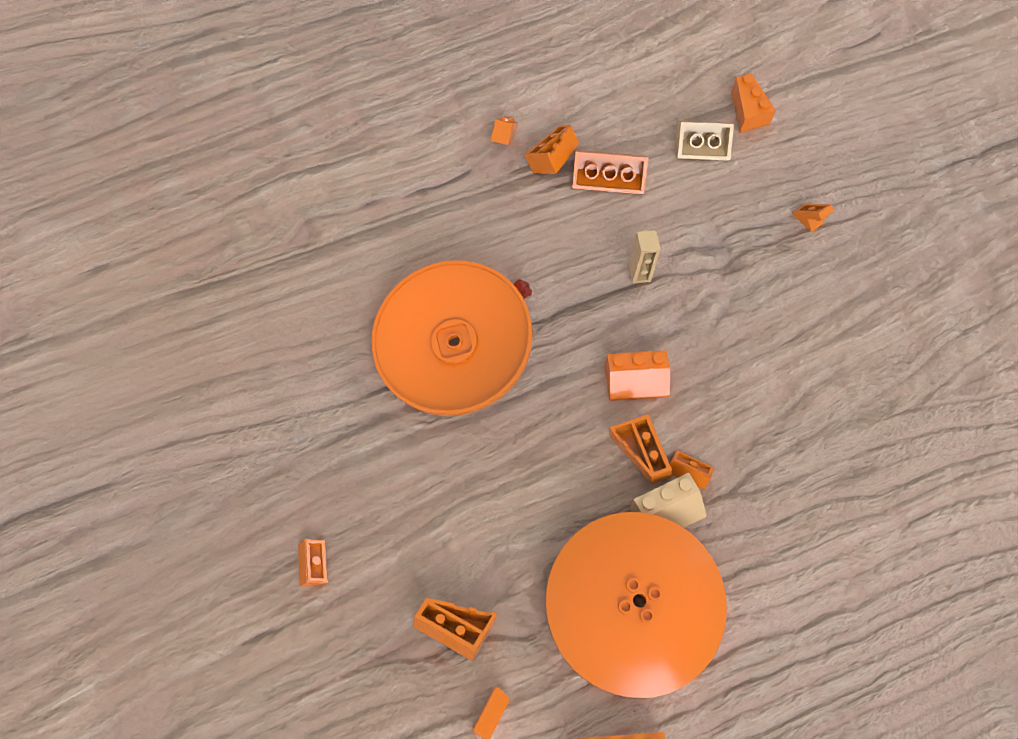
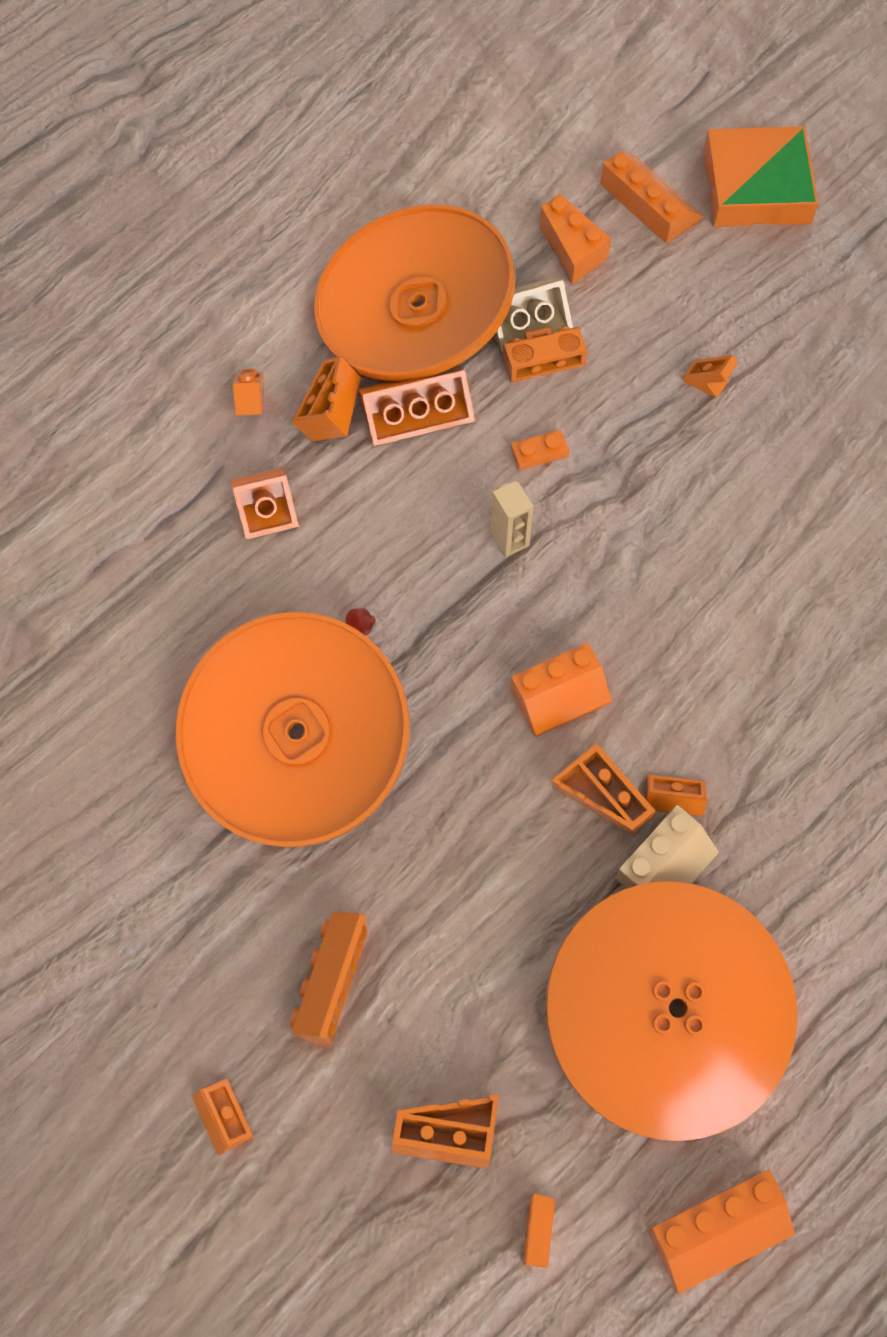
camera: 15 degrees left, 5 degrees up
none -> orange slope [231,468,299,540]
none -> orange slope [289,912,369,1048]
none -> orange dish [314,204,516,381]
none -> orange piece [503,327,587,383]
none -> orange plate [511,430,570,470]
none -> orange slope [600,151,703,244]
none -> orange tile [703,126,819,227]

